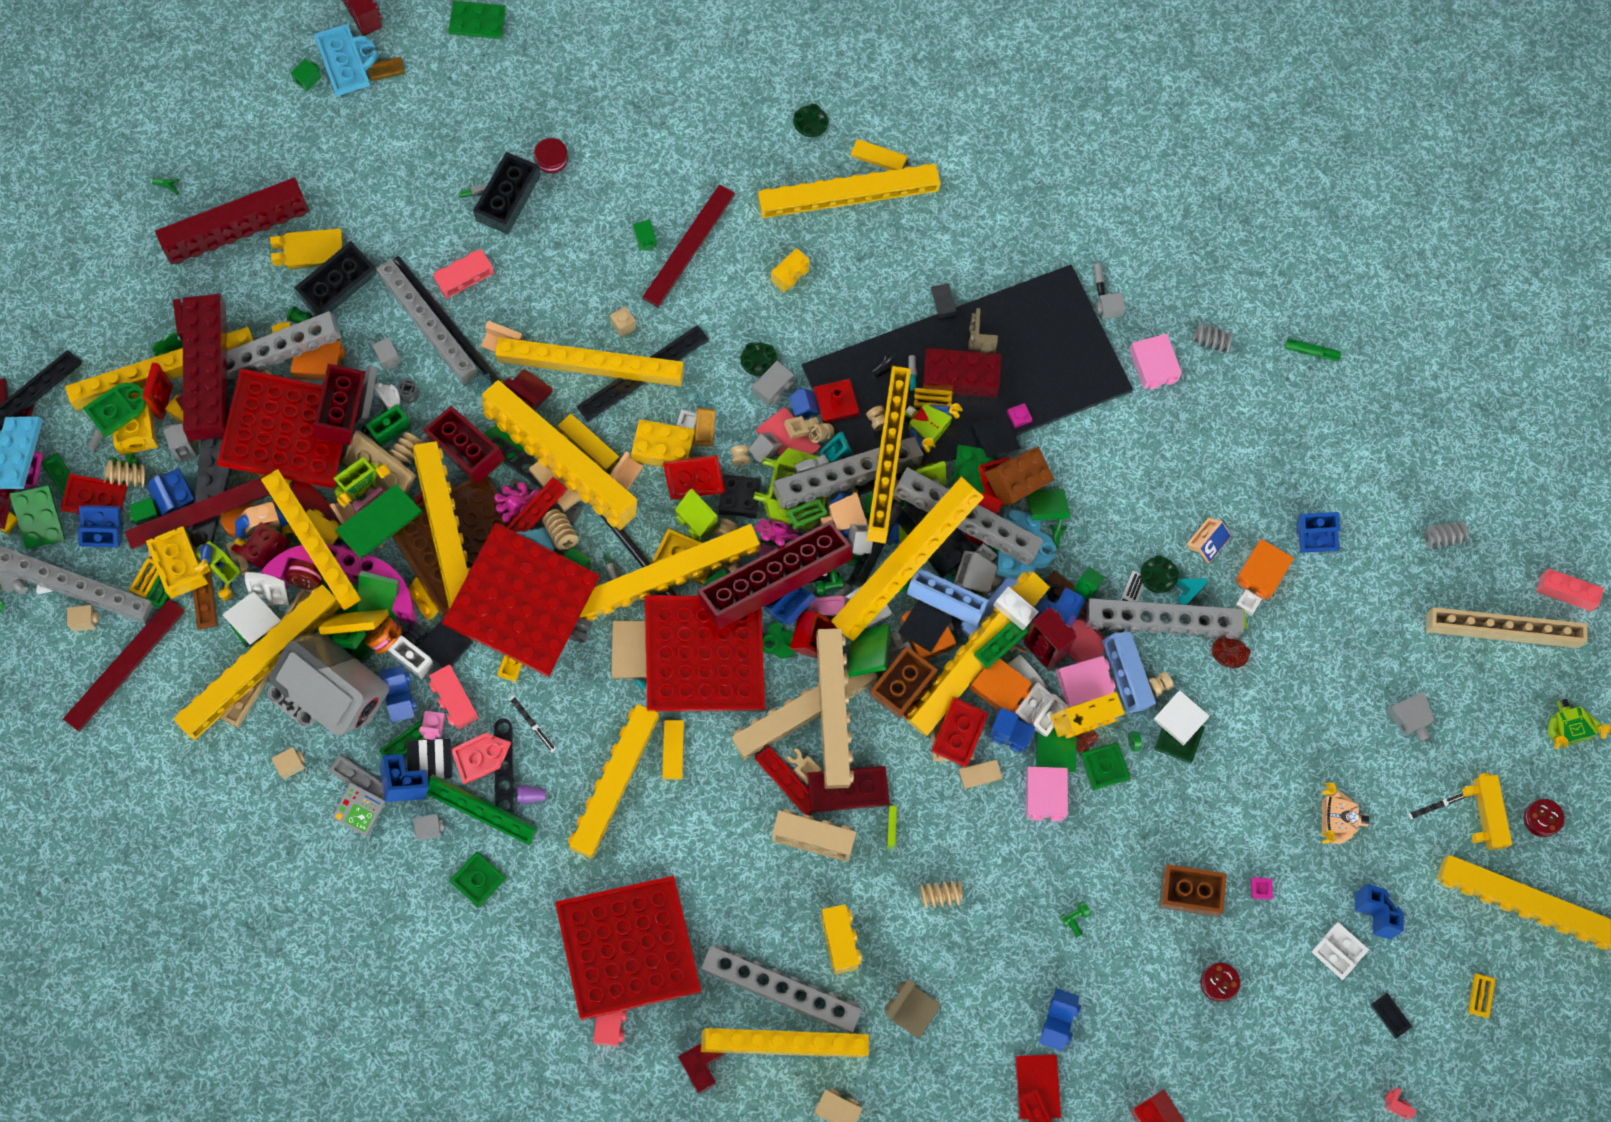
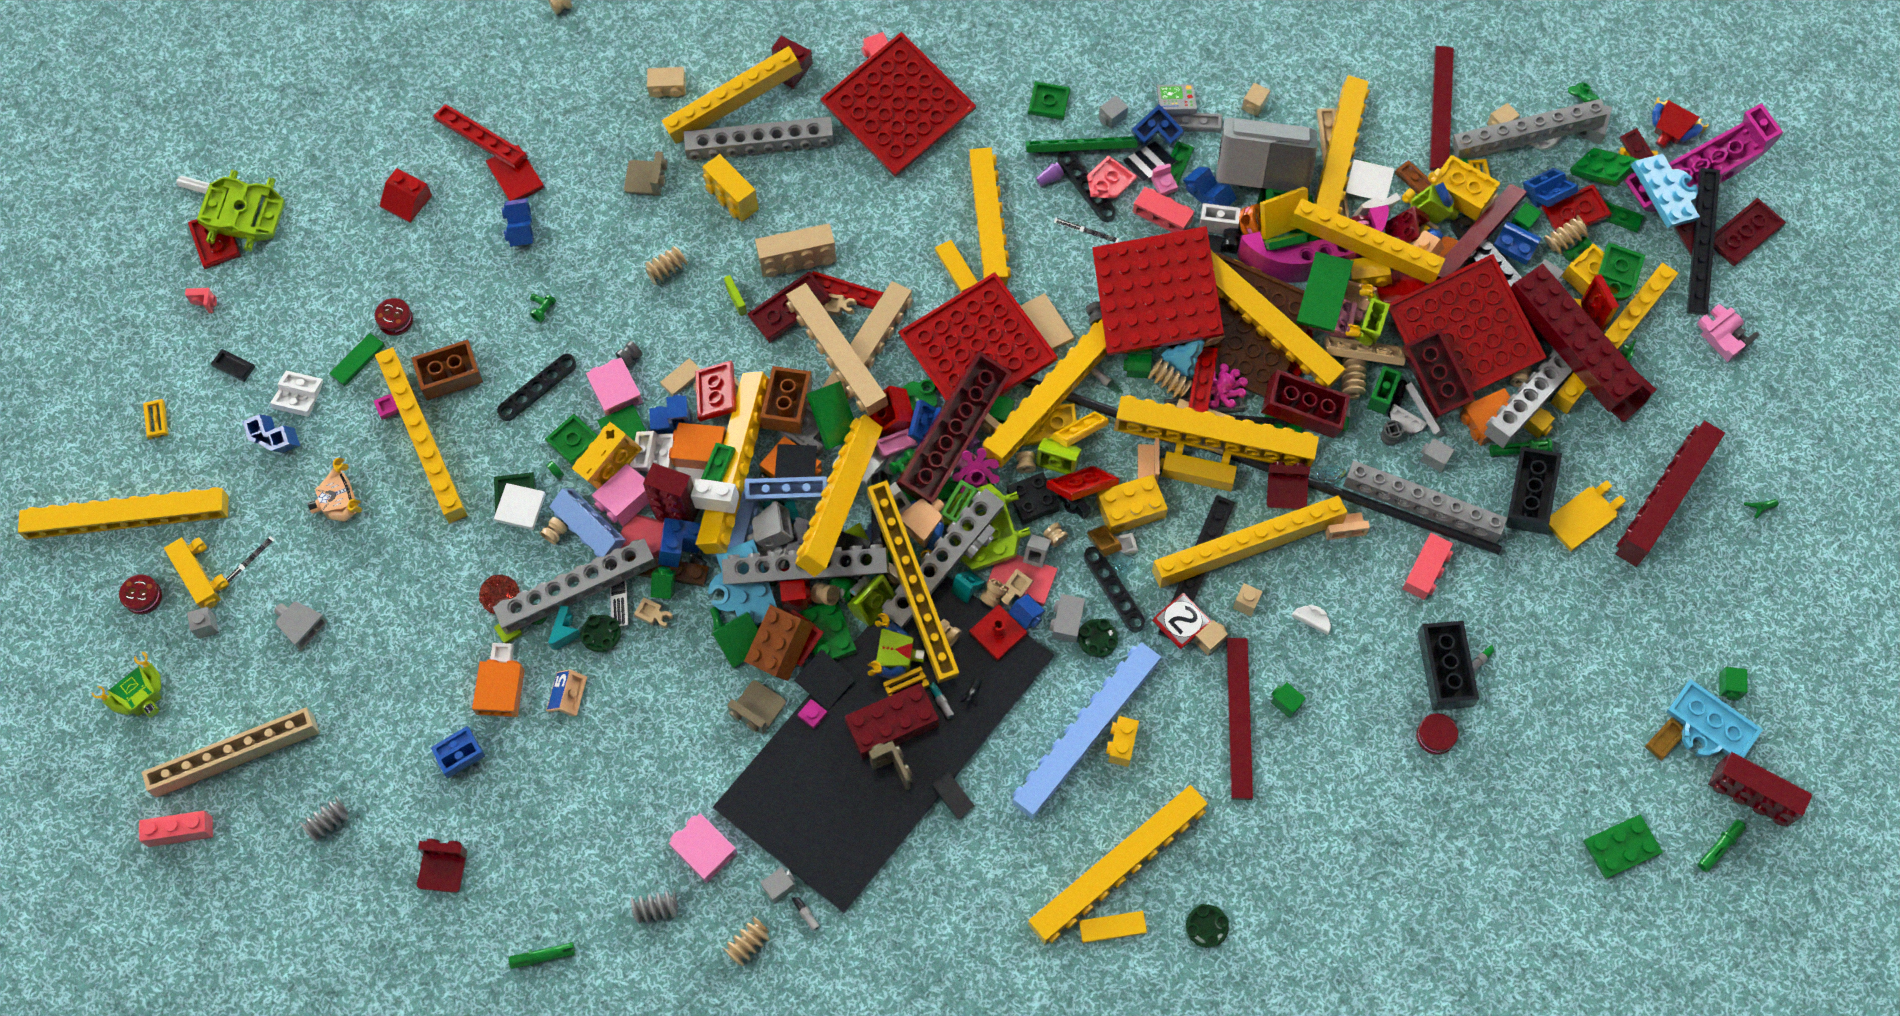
camera: 155 degrees right, 5 degrees down
none -> light grey brick [187,607,219,639]
none -> green tile [329,333,385,387]
none -> yellow brick [375,347,468,524]
none -> dark red bracket [417,838,468,893]
none -> black beam [497,354,577,421]
none -> dark grey wheel [615,341,643,368]
none -> tan plate [634,597,673,628]
none -> tan piece [722,917,770,966]
none -> dark tan bracket [727,680,786,735]
none -> light blue brick [1012,642,1161,820]
none -> yellow tile [1053,411,1109,448]
none -> black beam [1084,546,1145,633]
none -> slope [1152,593,1211,650]
none -> tan brick [1194,620,1228,656]
none -> white tile [1291,605,1331,635]
none -> bright pink hips [1697,304,1759,362]

